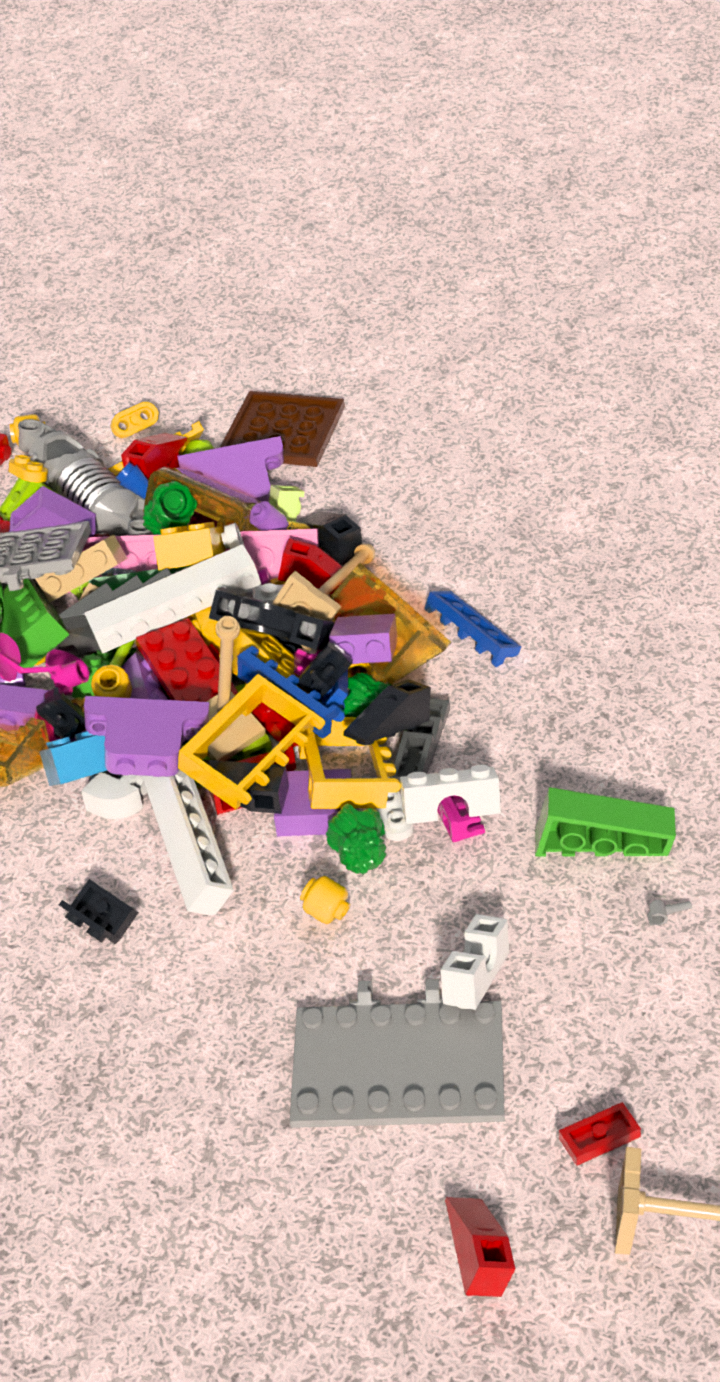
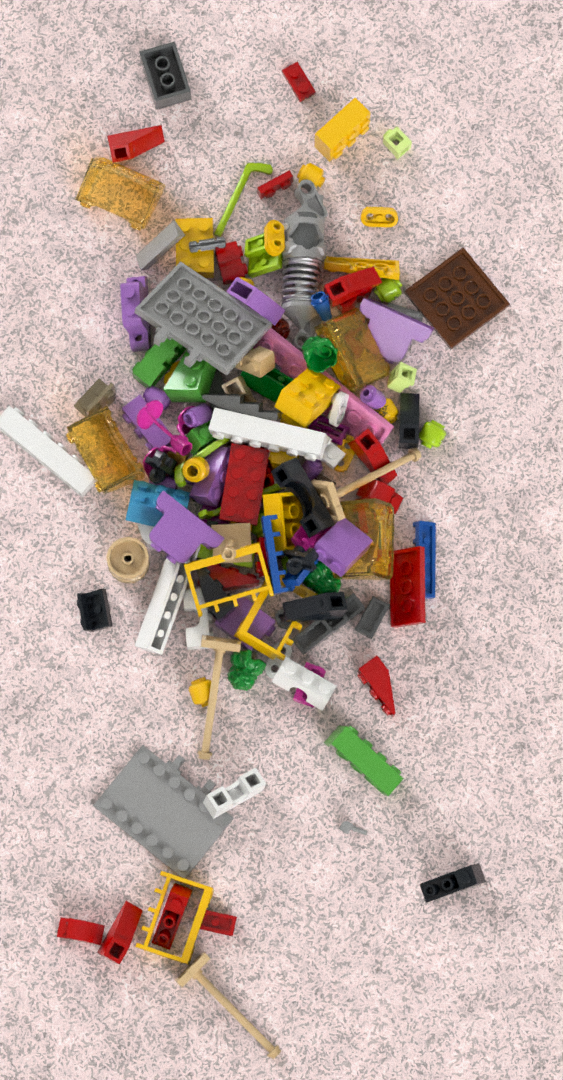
camera: 30 degrees right, 35 degrees up
none -> red brick [57,917,105,945]
none -> tan wheel [106,537,150,584]
none -> yellow hinge [135,871,214,965]
none -> red slope [152,883,193,950]
none -> medium lavender brick [183,403,212,427]
none -> white arch [183,589,213,650]
none -> tan tile [198,635,241,760]
none -> dark grey bush [275,609,291,629]
none -> yellow brick [314,98,371,162]
none -> dark grey plate [355,596,390,639]
none -> red slope [357,655,396,718]
none -> yellowish green brick [383,127,412,160]
none -> red plate [390,546,426,628]
none -> lime head [419,420,446,449]

